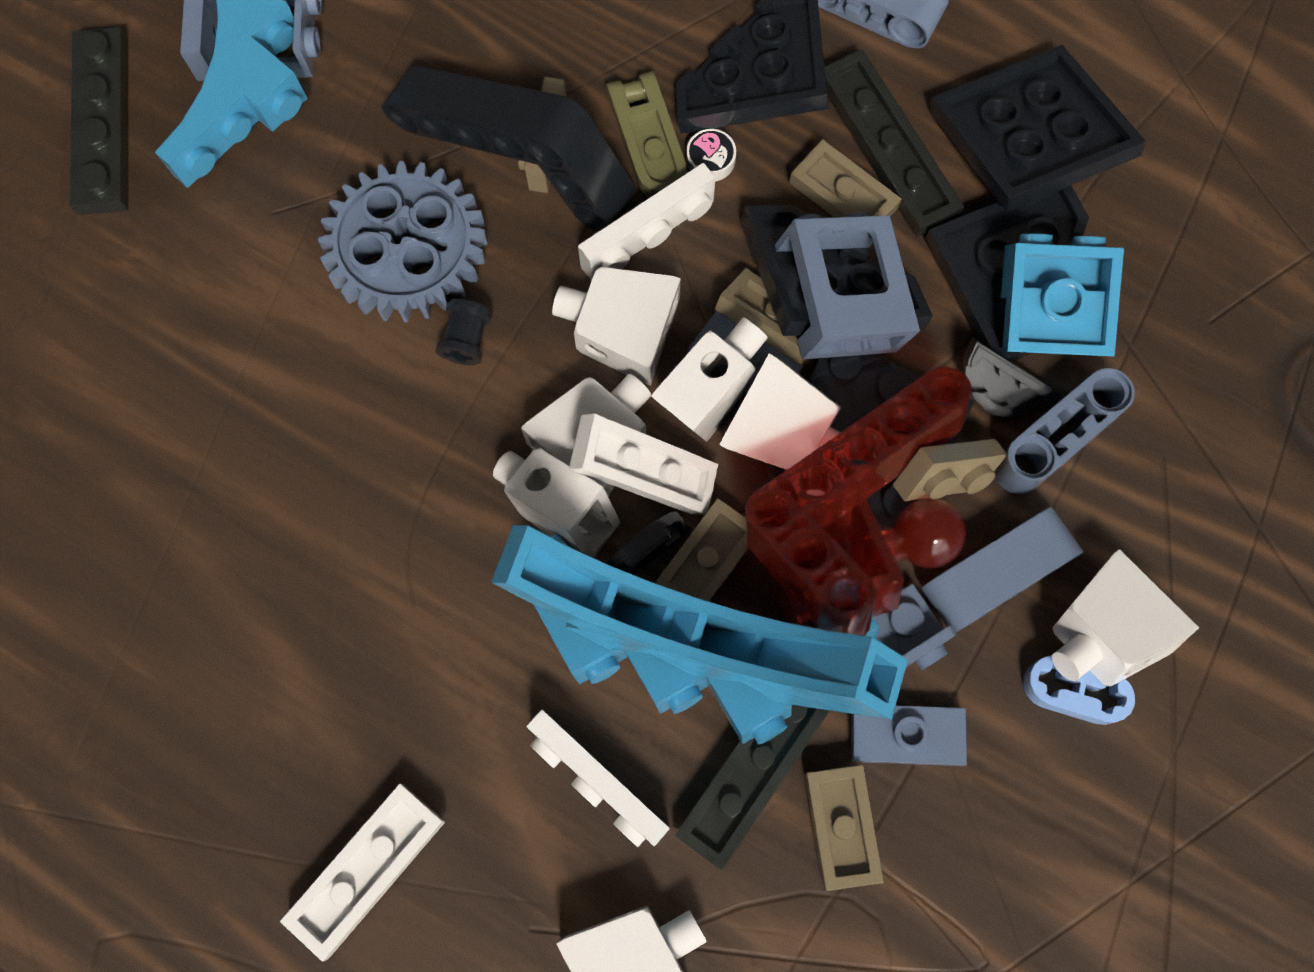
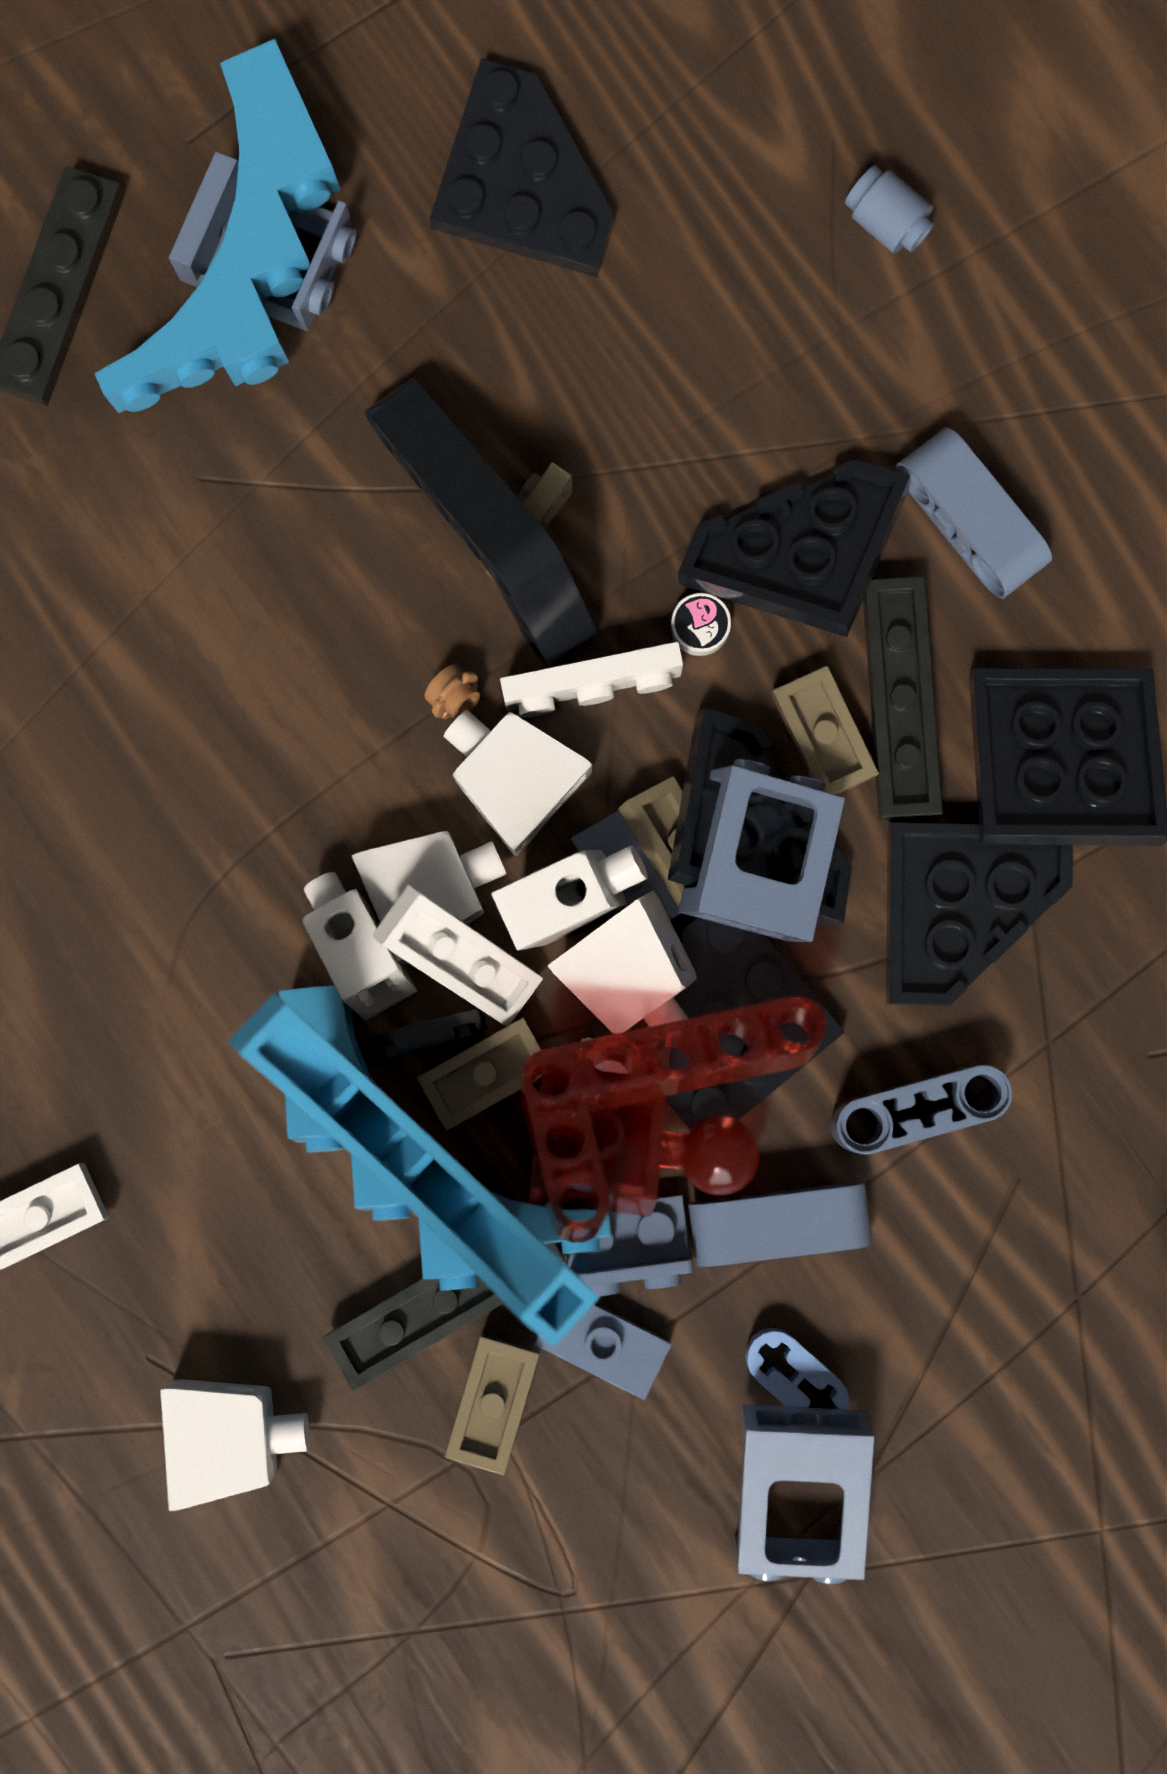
camera: 25 degrees right, 10 degrees up
sand blue gear [318,161,488,323] -> none
black bush [435,299,493,366] -> none
white plate [526,710,670,847] -> none
olive plate [605,71,687,198] -> none
dark tan plate [893,439,1007,501] -> none
black tile [963,337,1061,419] -> none
dark azure plate [1001,234,1124,357] -> none
white torso [1052,549,1199,686] -> none
none -> medium nougat plate [425,664,480,719]
none -> window [734,1405,874,1584]

